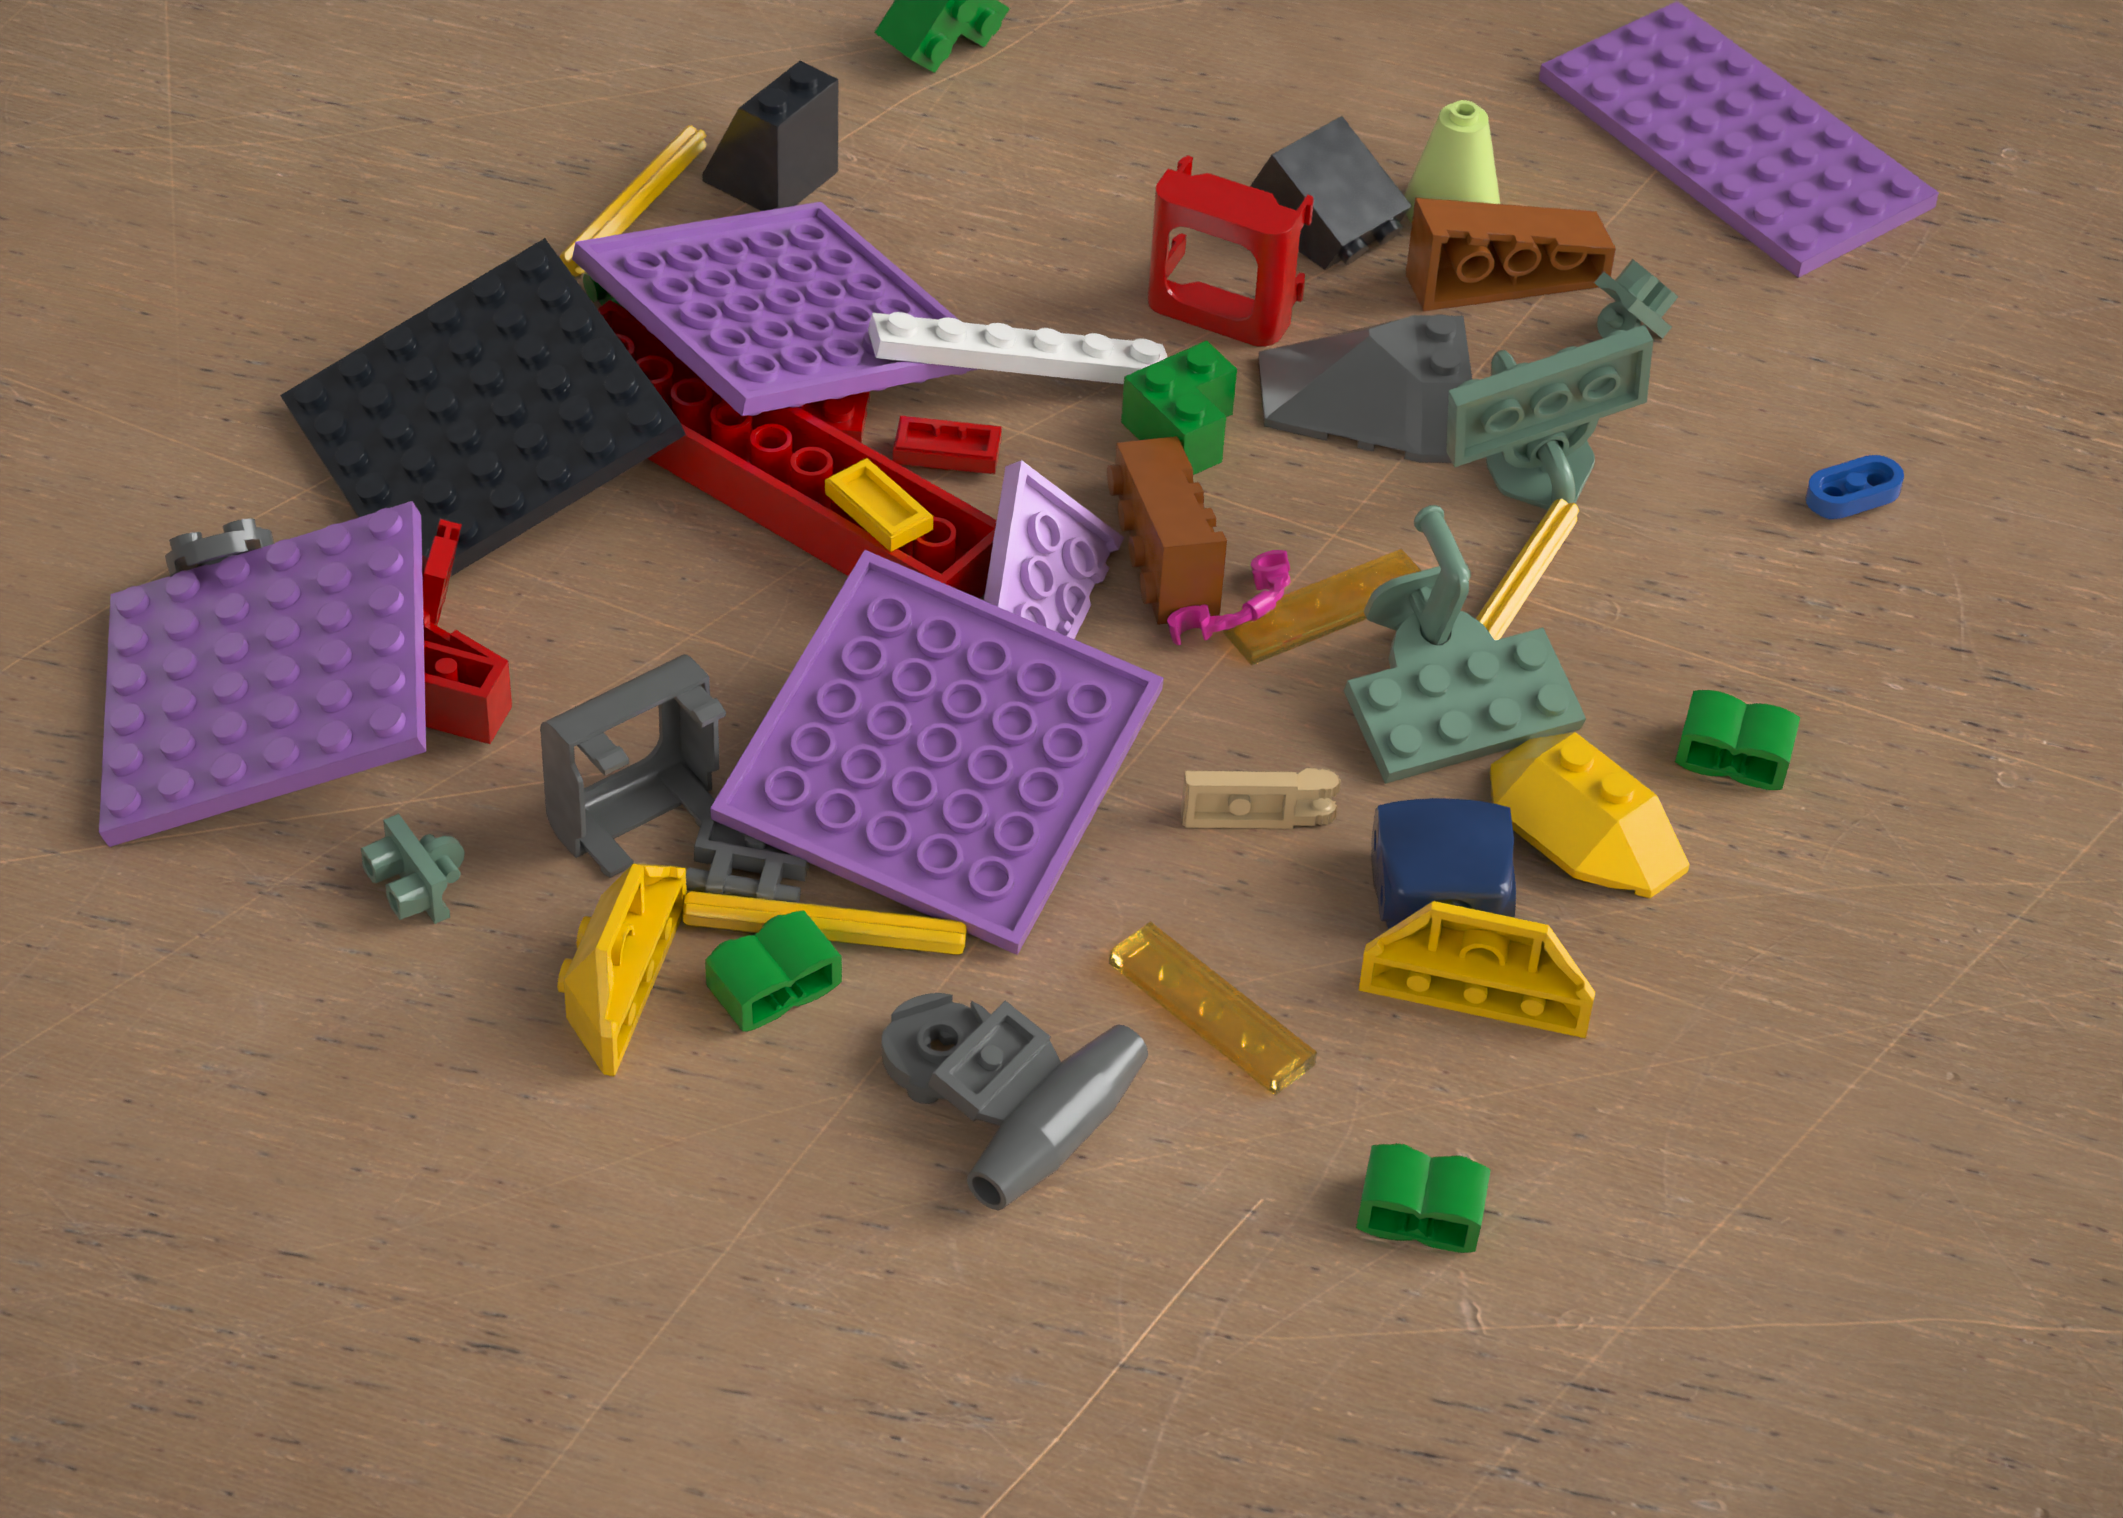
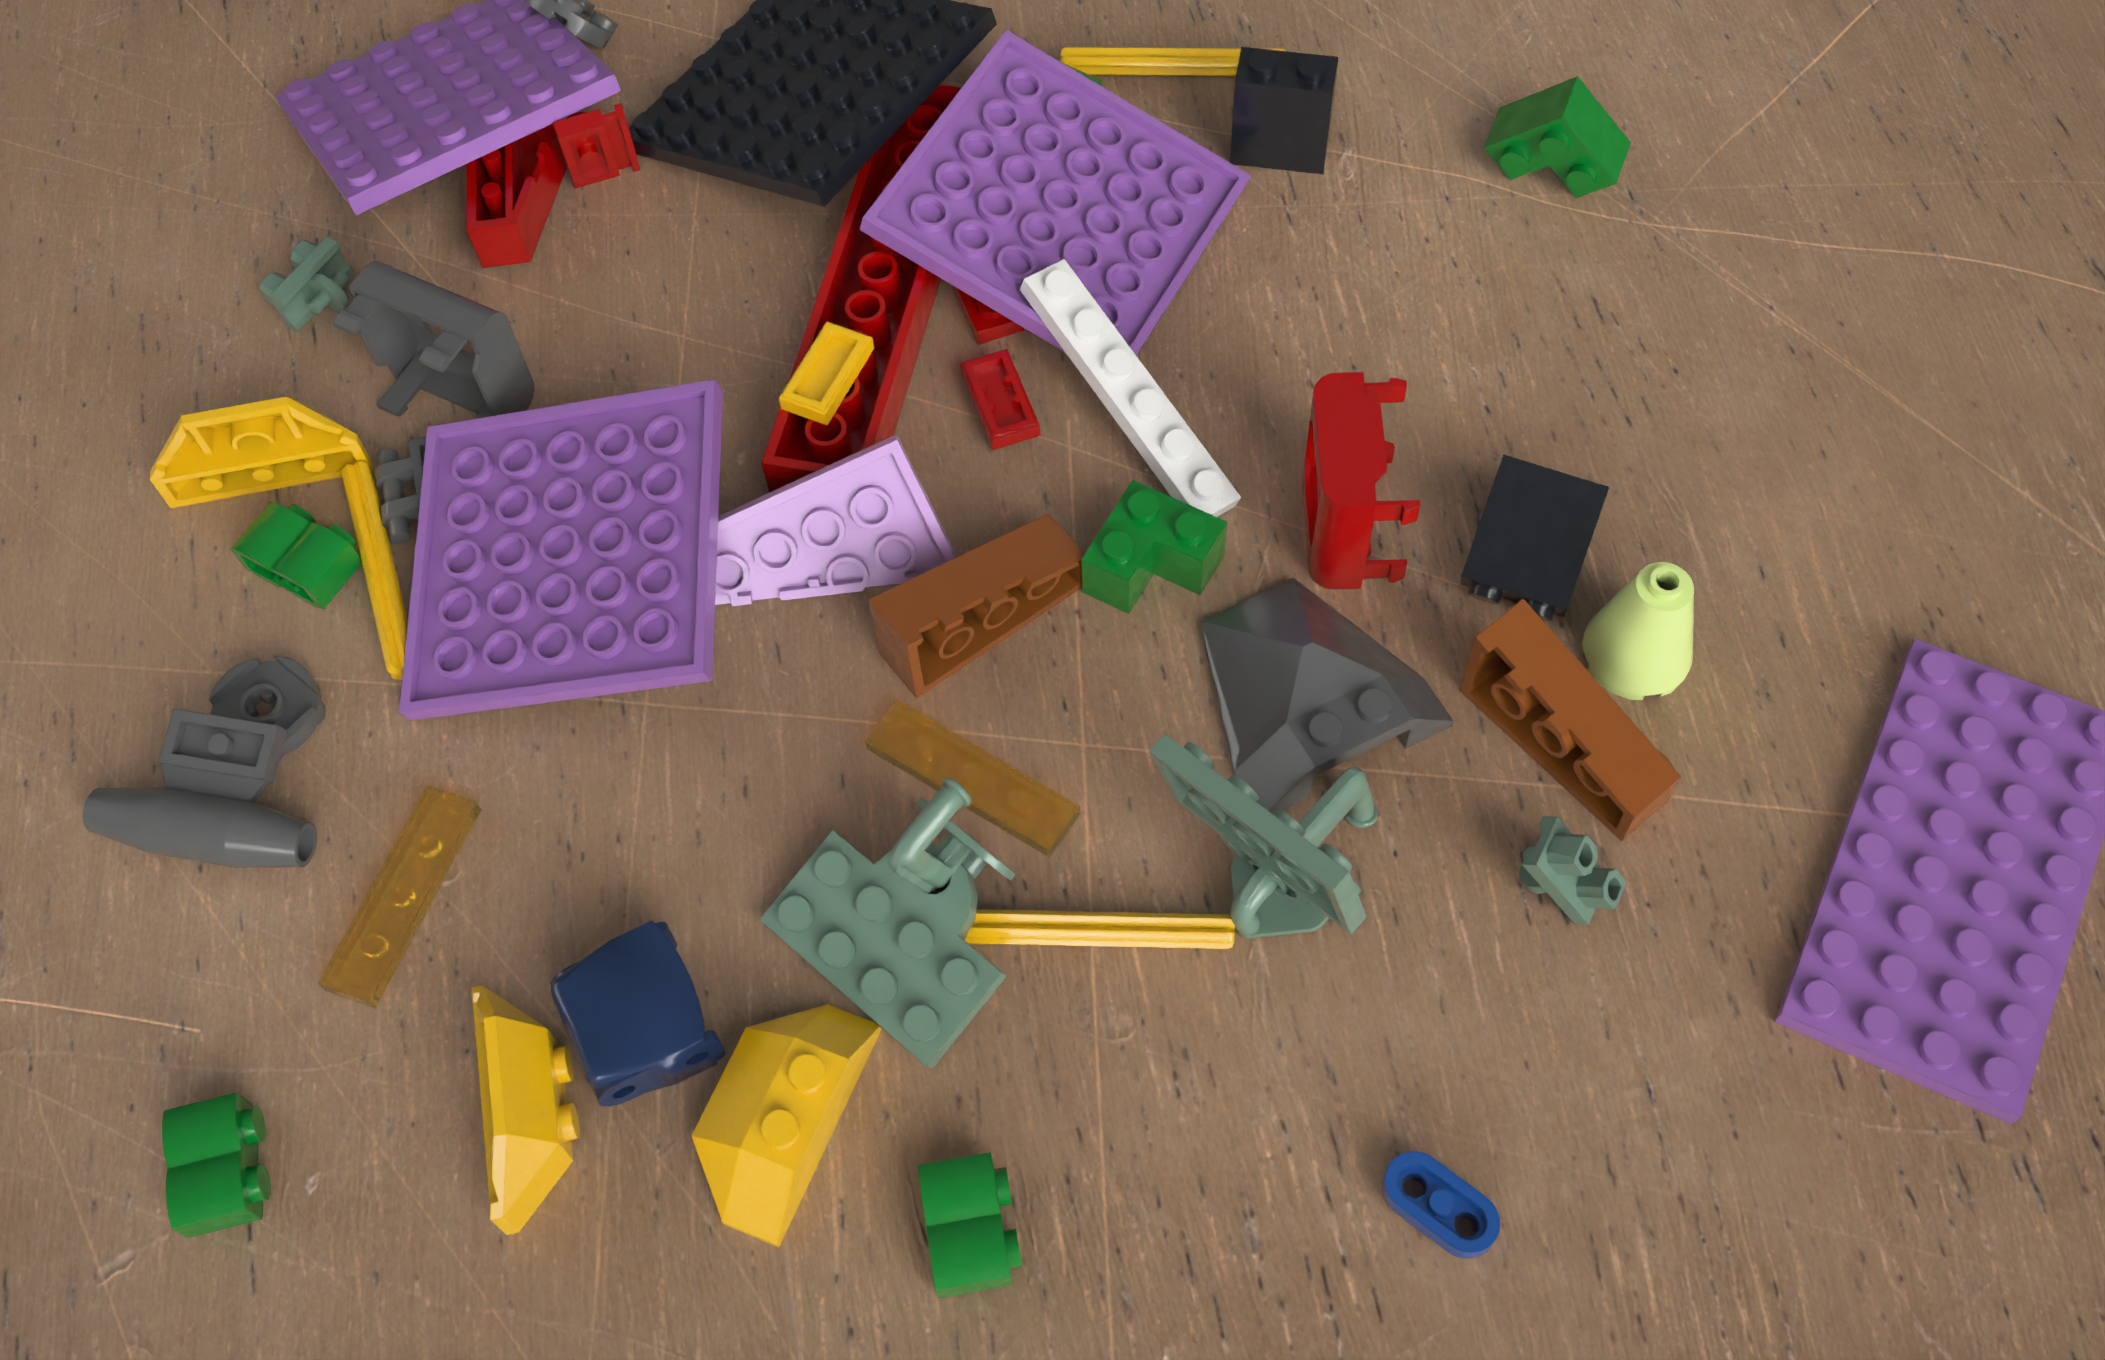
camera: 70 degrees right, 15 degrees up
dark pink piece [1167,550,1291,645] -> none
tan hinge [1181,768,1341,829] -> none

